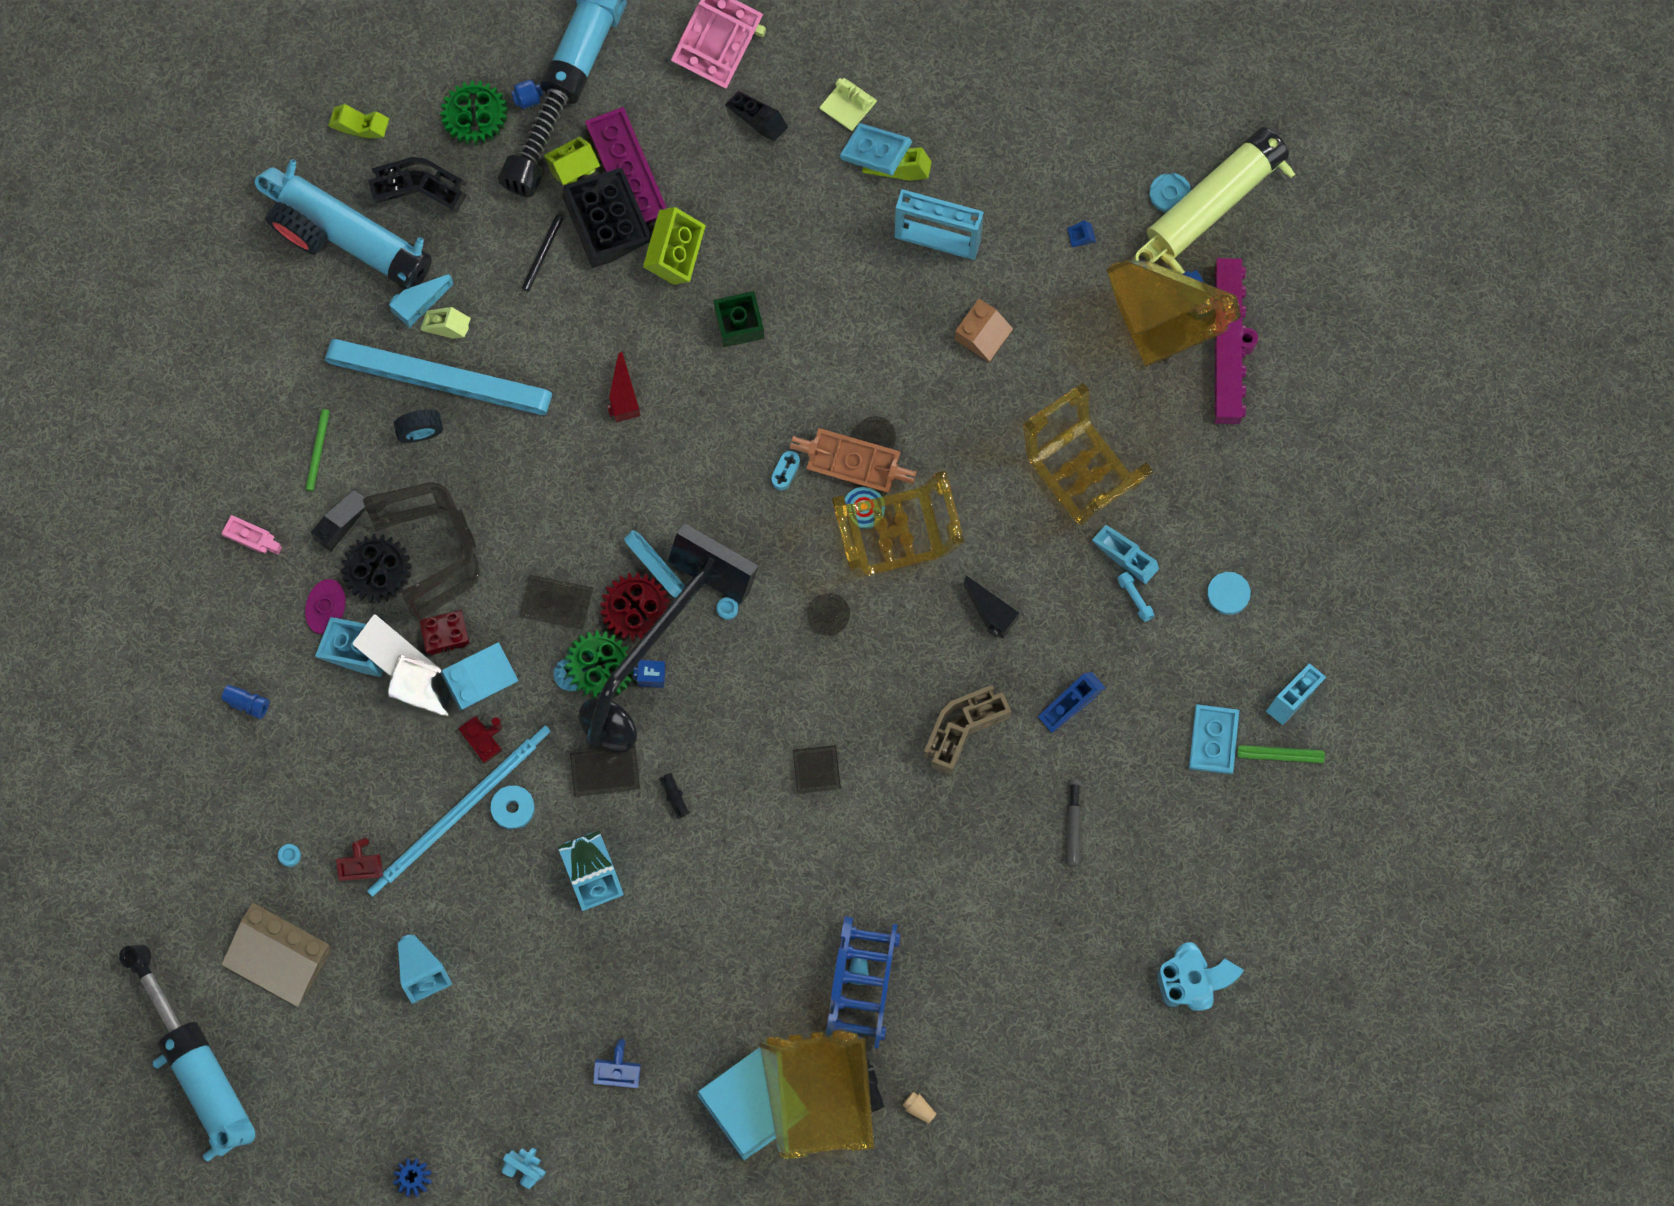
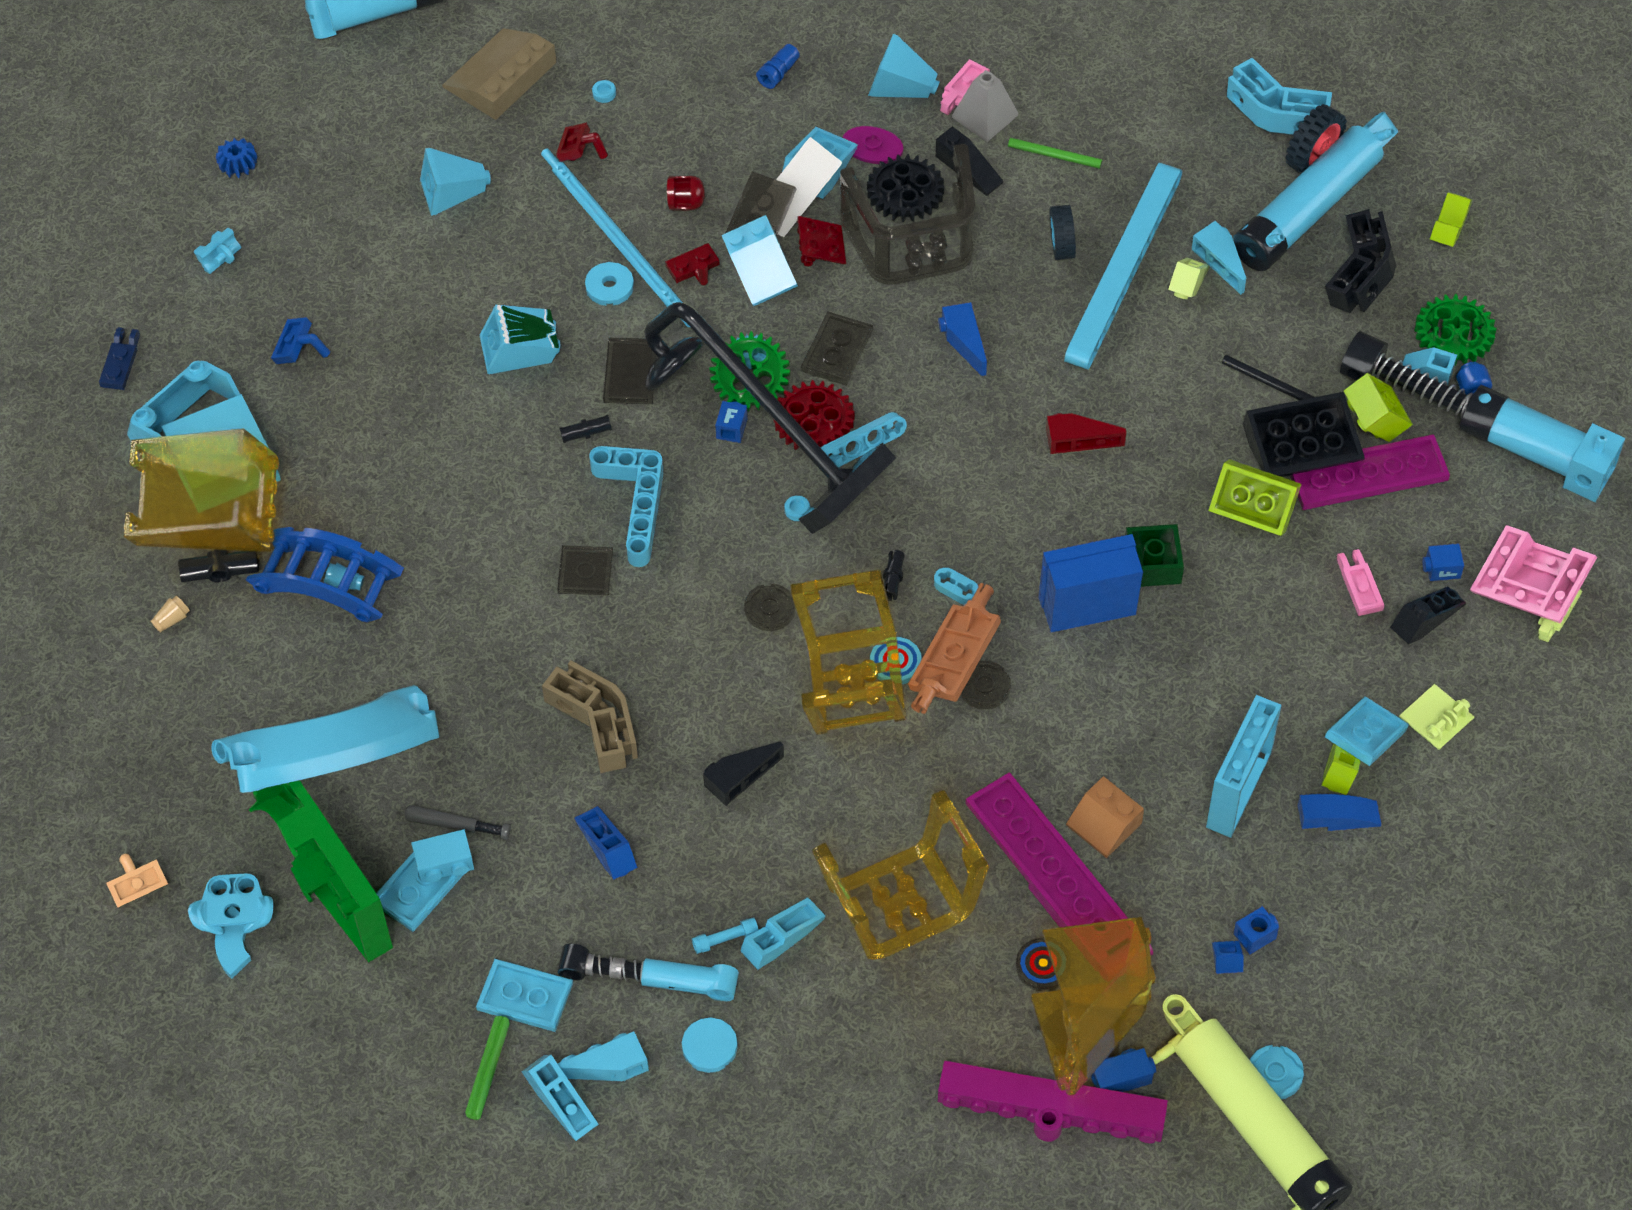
camera: 100 degrees right, 15 degrees down
none -> light nougat plate [106,854,168,908]
none -> medium azure windscreen [127,361,240,466]
none -> medium azure panel [211,685,439,793]
none -> green piece [249,780,393,963]
none -> medium azure tile [376,852,463,932]
none -> medium azure brick [411,829,474,883]
none -> piece [557,944,739,1001]
none -> medium azure slope [557,1032,649,1081]
none -> medium azure beam [589,446,663,567]
none -> dark red helmet [667,175,705,211]
none -> medium azure slope [868,34,940,98]
none -> black pin [881,550,905,601]
none -> blue slope [938,302,987,376]
none -> light grey slope [952,70,1018,142]
none -> magenta hinge [965,772,1153,983]
none -> clear smoke tile [1016,938,1071,991]
none -> blue container [1038,534,1143,632]
none -> medium azure brick [1227,58,1332,134]
none -> blue brick [1234,906,1279,955]
none -> blue slope [1298,794,1382,831]
none -> bright pink hinge [1337,549,1384,616]
none -> medium azure slope [1403,347,1457,386]
none -> blue brick [1422,544,1464,581]

